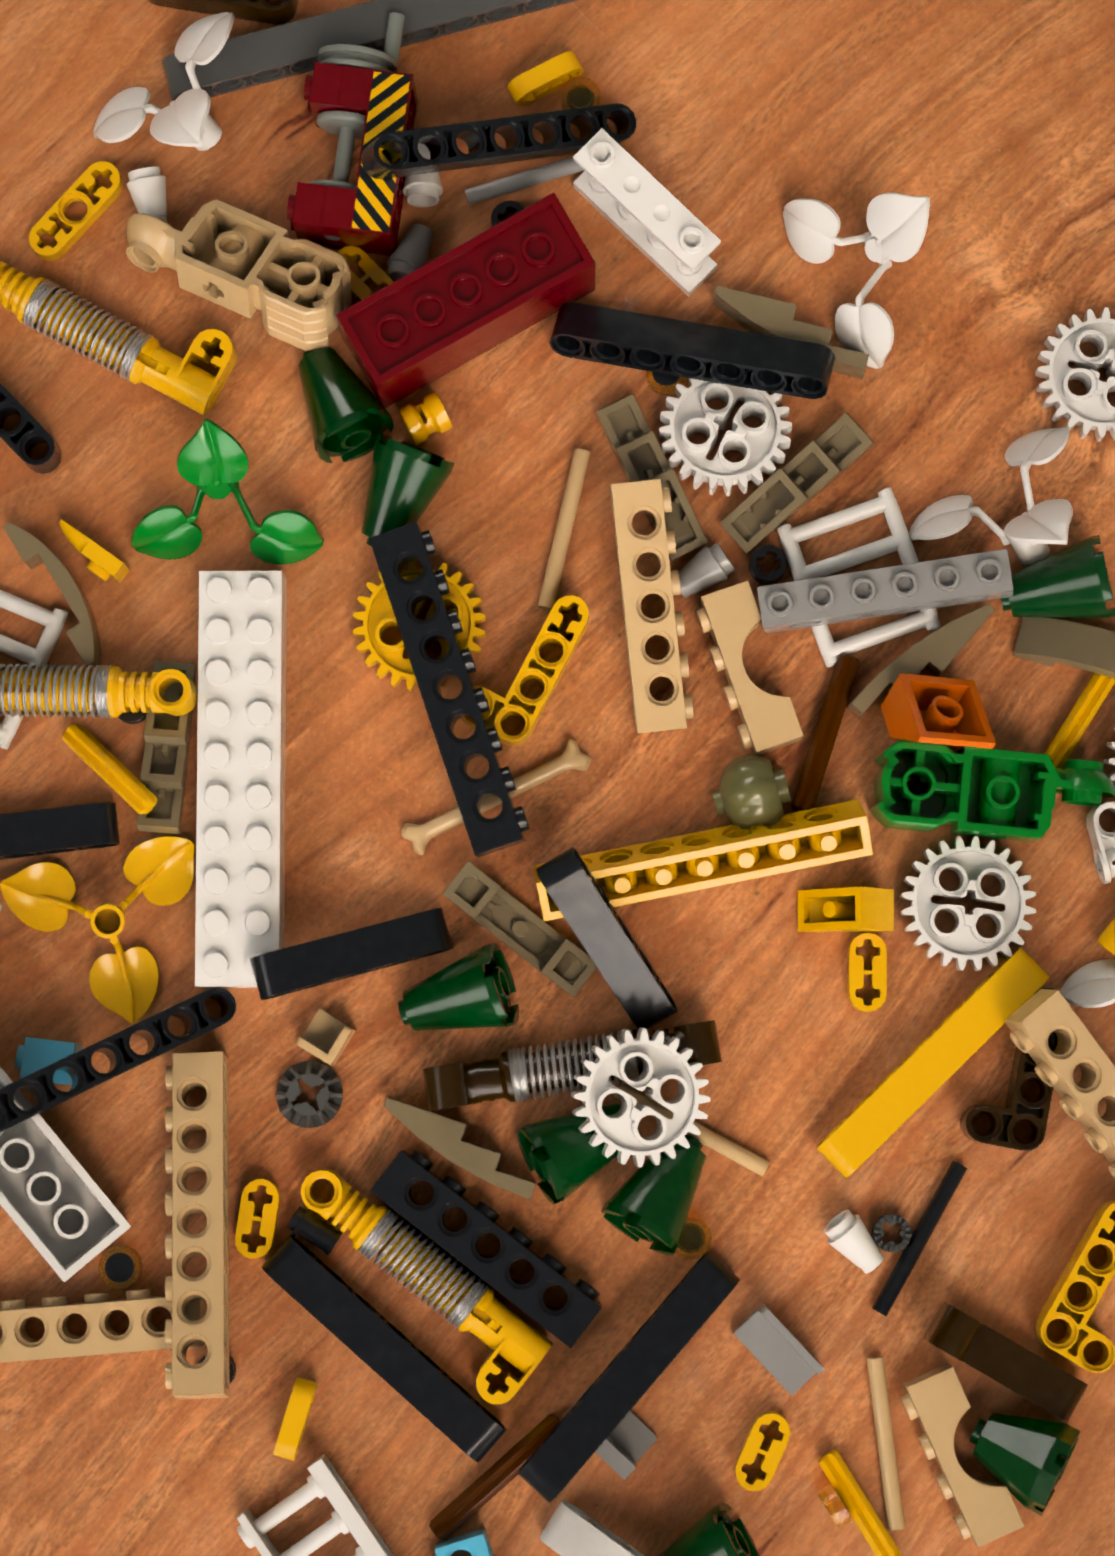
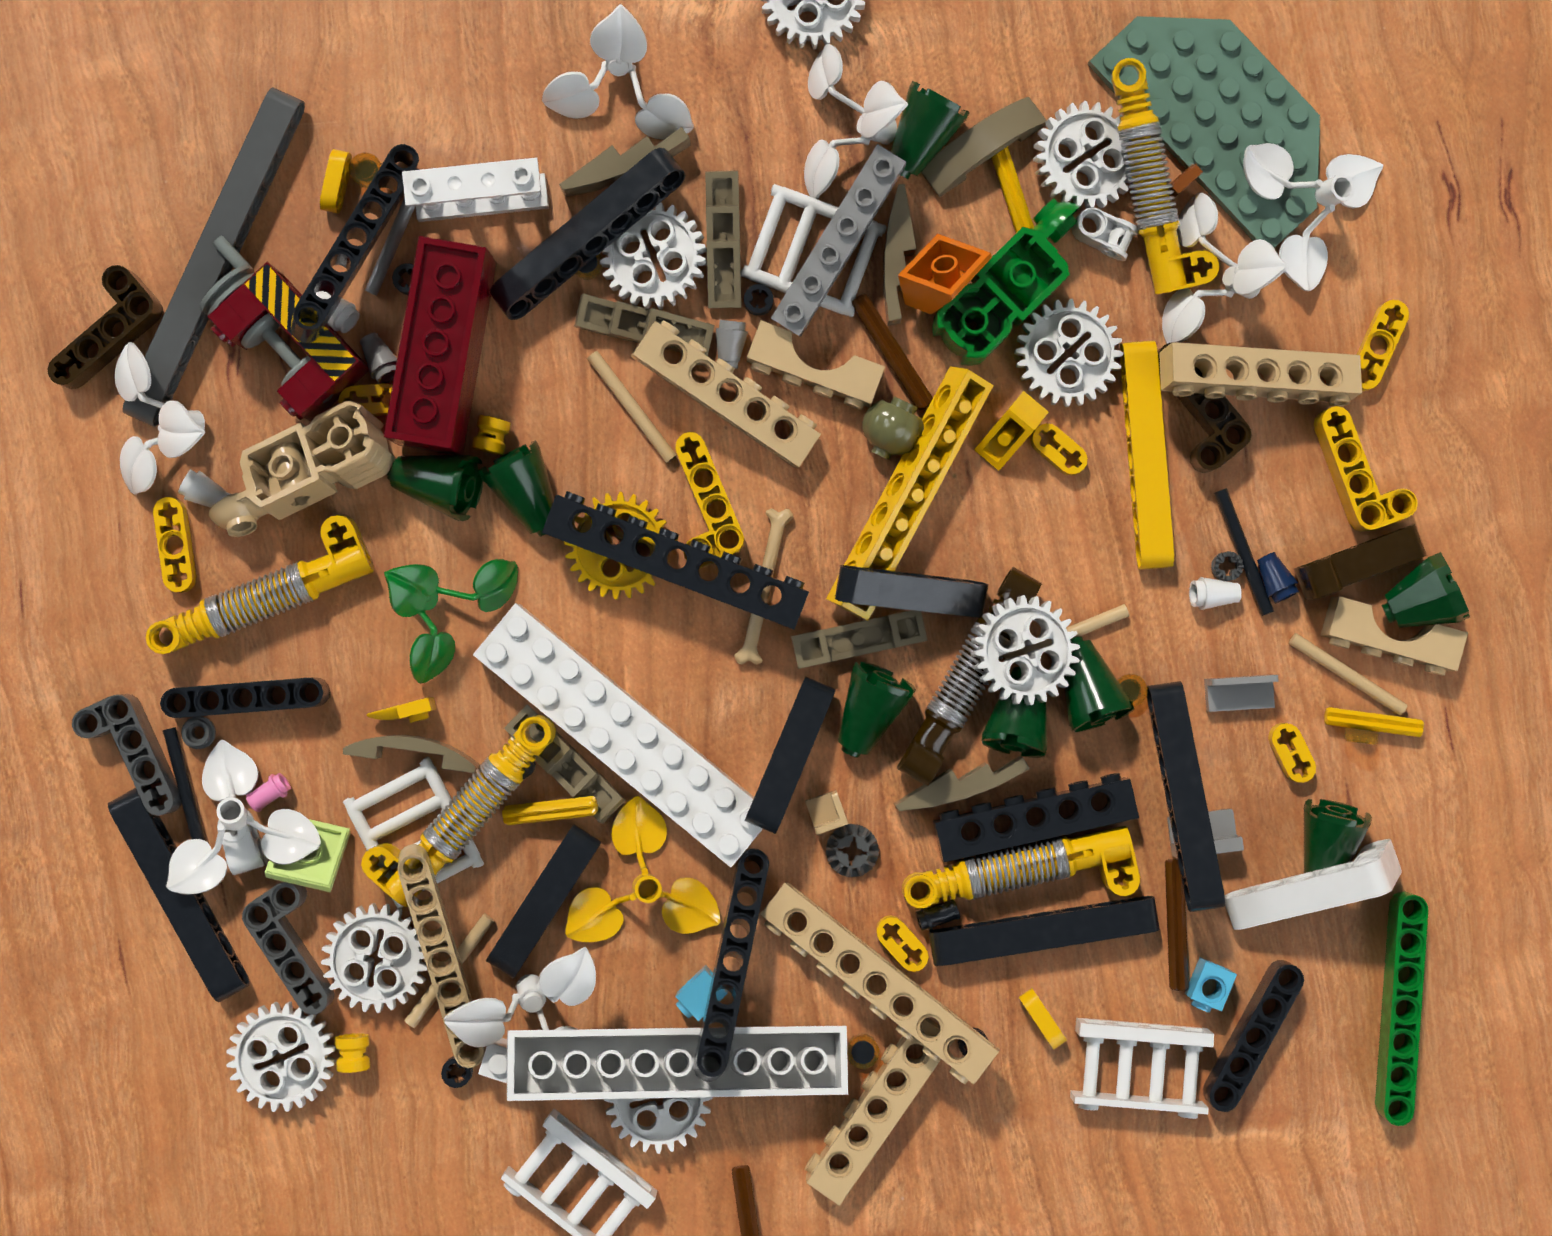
camera: 55 degrees left, 5 degrees up
none -> dark blue cone [1257,552,1299,604]

